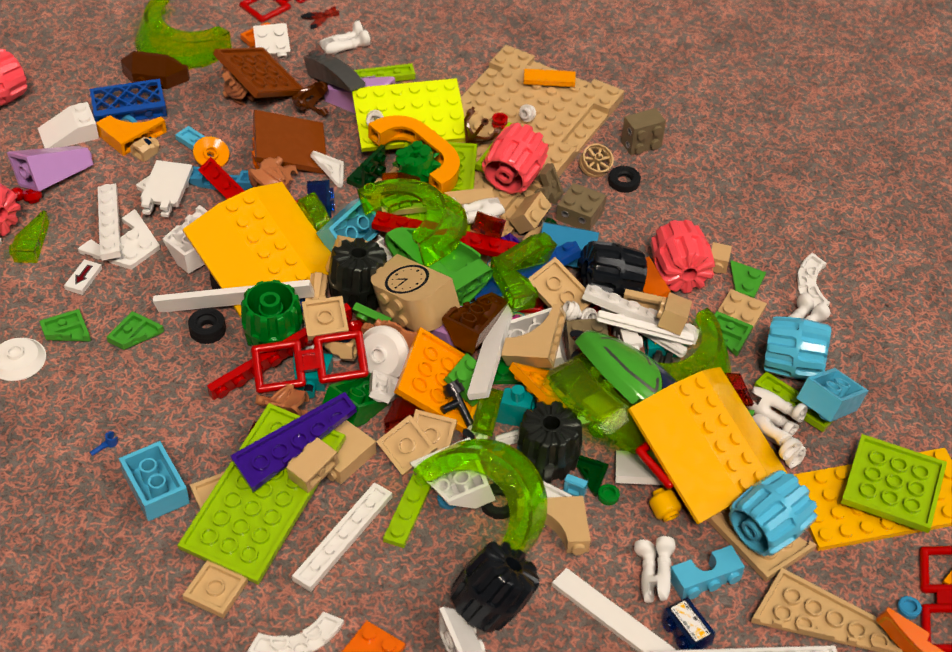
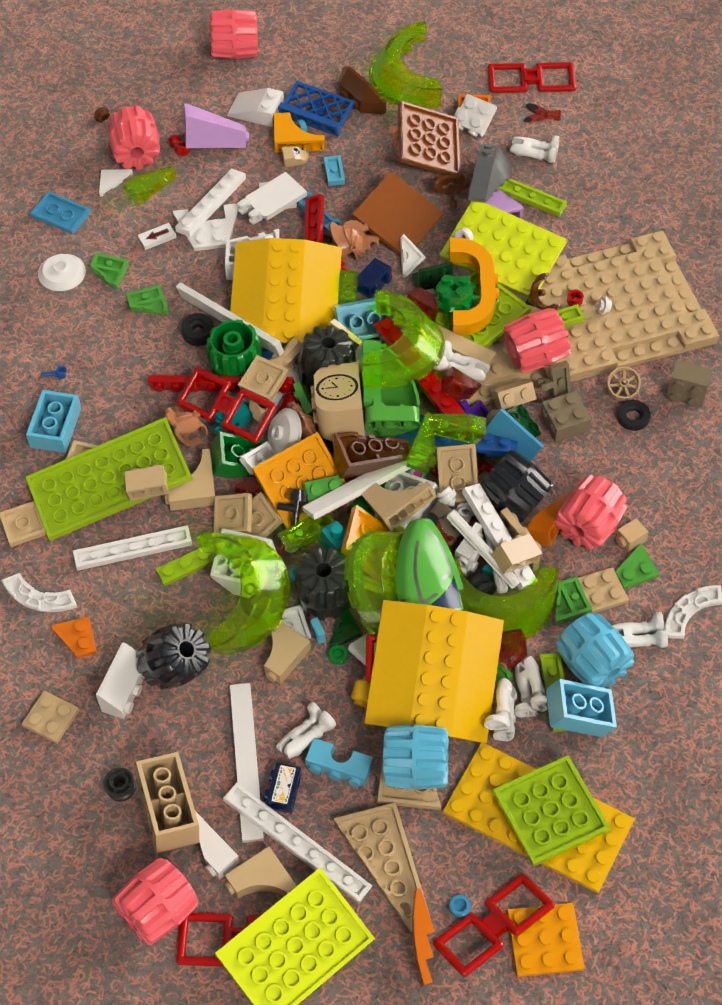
camera: 45 degrees right, 10 degrees up
light orange dish [193,136,229,167] -> none
dark purple wing [230,392,357,492] -> none
light orange tile [524,69,576,87] -> none

